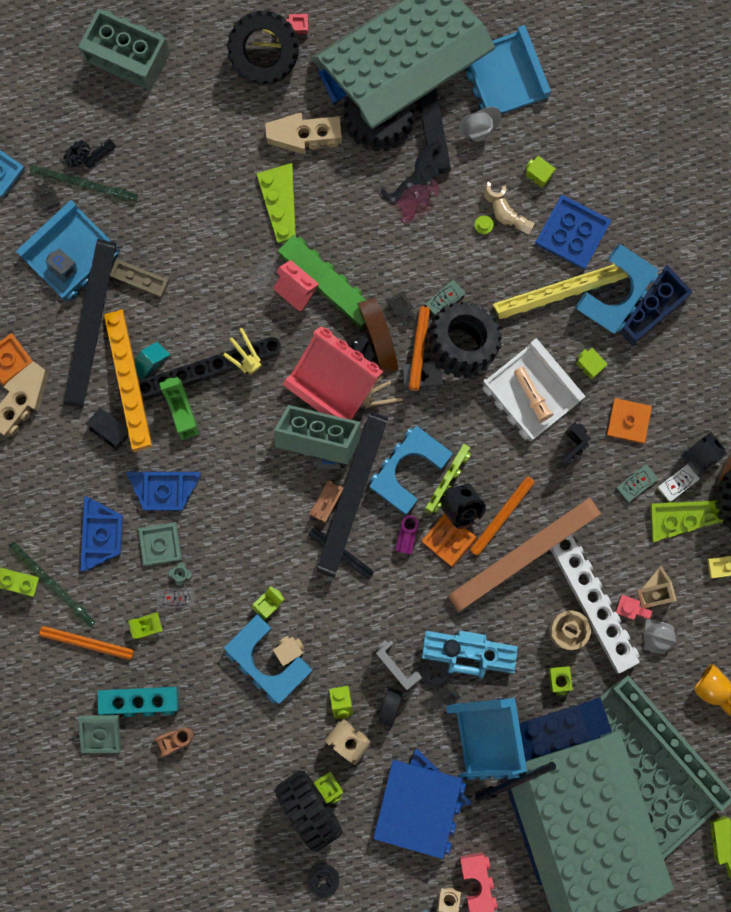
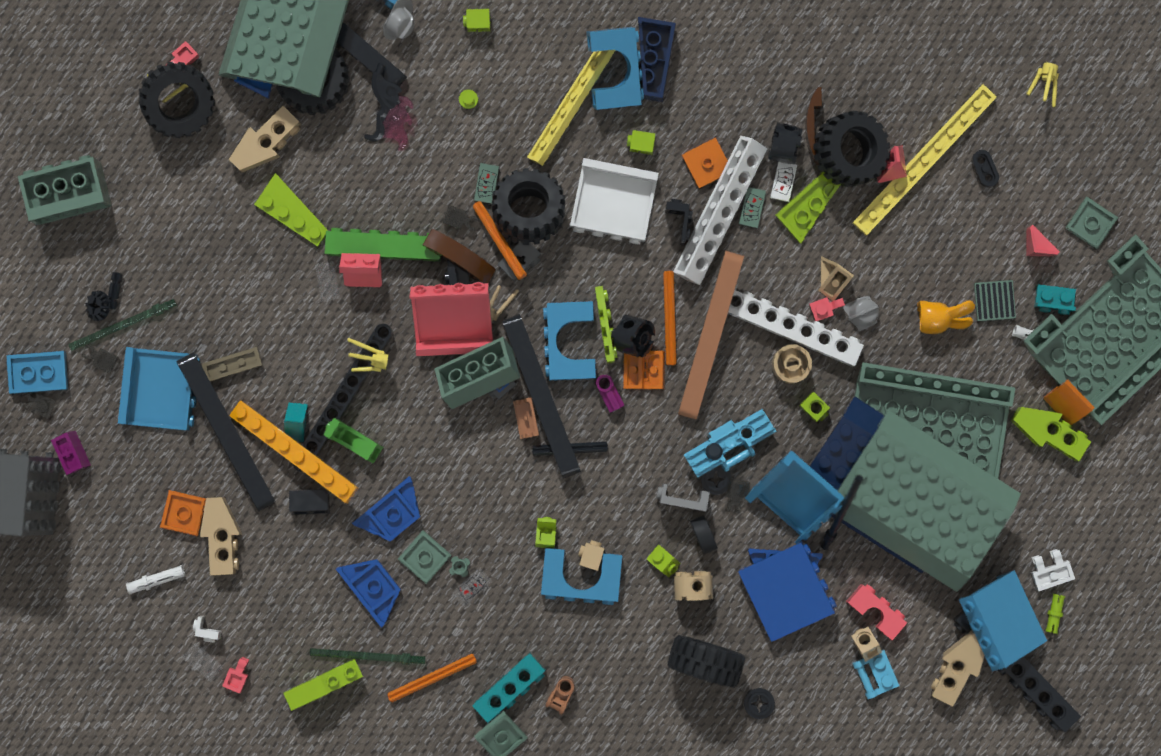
camera: 40 degrees left, 5 degrees up
dark grey brick [45,249,77,283] -> none
lime bracket [128,612,163,639] -> none
lime bracket [314,771,343,804] -> none
tan piece [484,181,535,235] -> none
light nougat pin [514,367,554,423] -> none
blue plate [535,195,612,270] -> none
none -> white brick [673,136,767,285]

